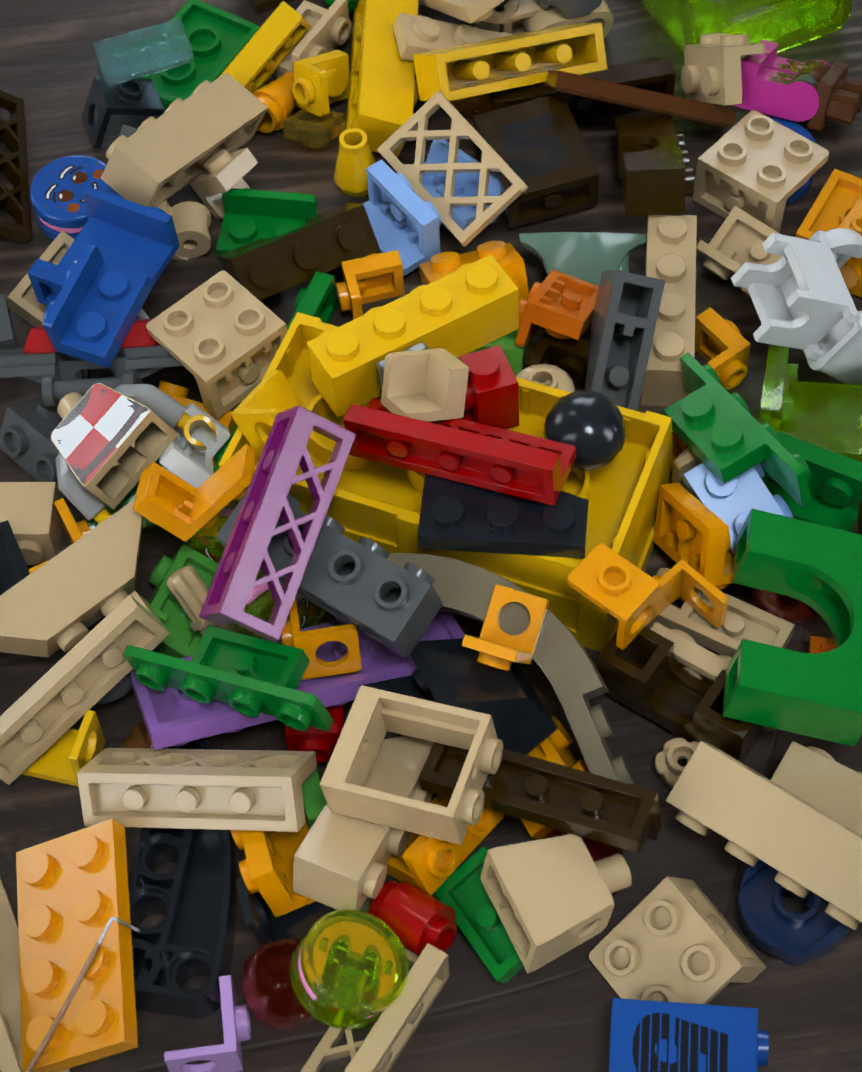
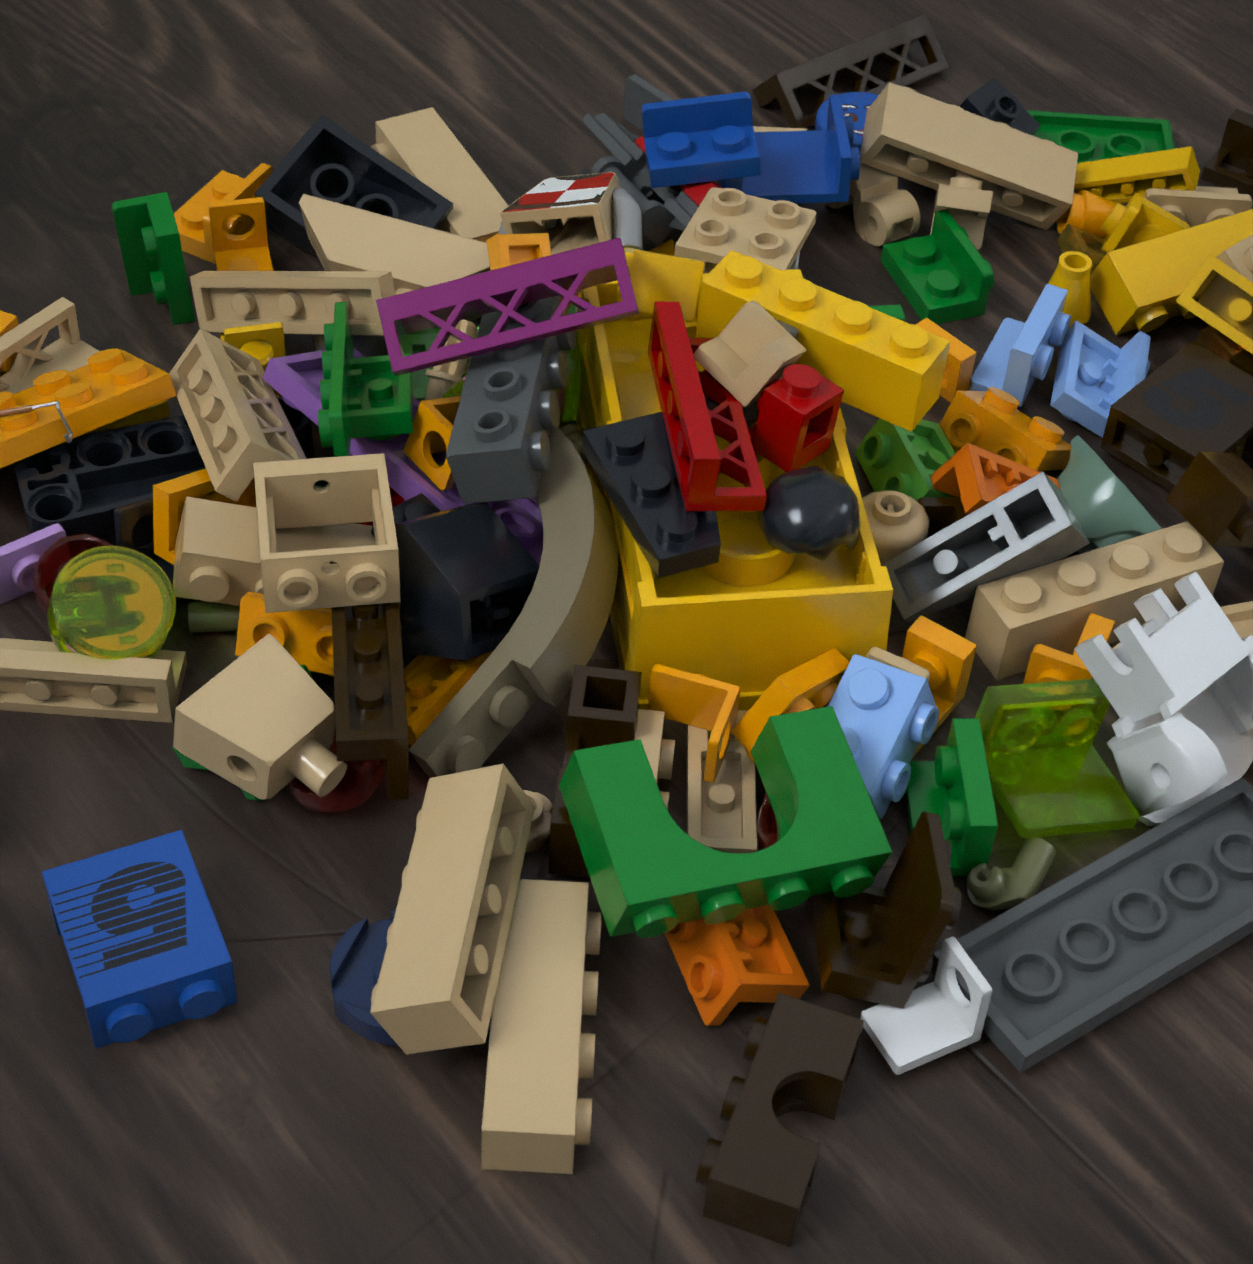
camera: 55 degrees right, 10 degrees down
clear light blue bracket [92,18,194,86] -> none
dark brown arch [218,203,380,300] -> none
red brick [369,880,457,957] -> none
tan window [377,91,528,247] -> none
light orange bracket [461,584,549,671] -> none
light orange bracket [567,543,660,650] -> none
tan bracket [589,876,767,1005] -> none
green bracket [663,353,812,507] -> none

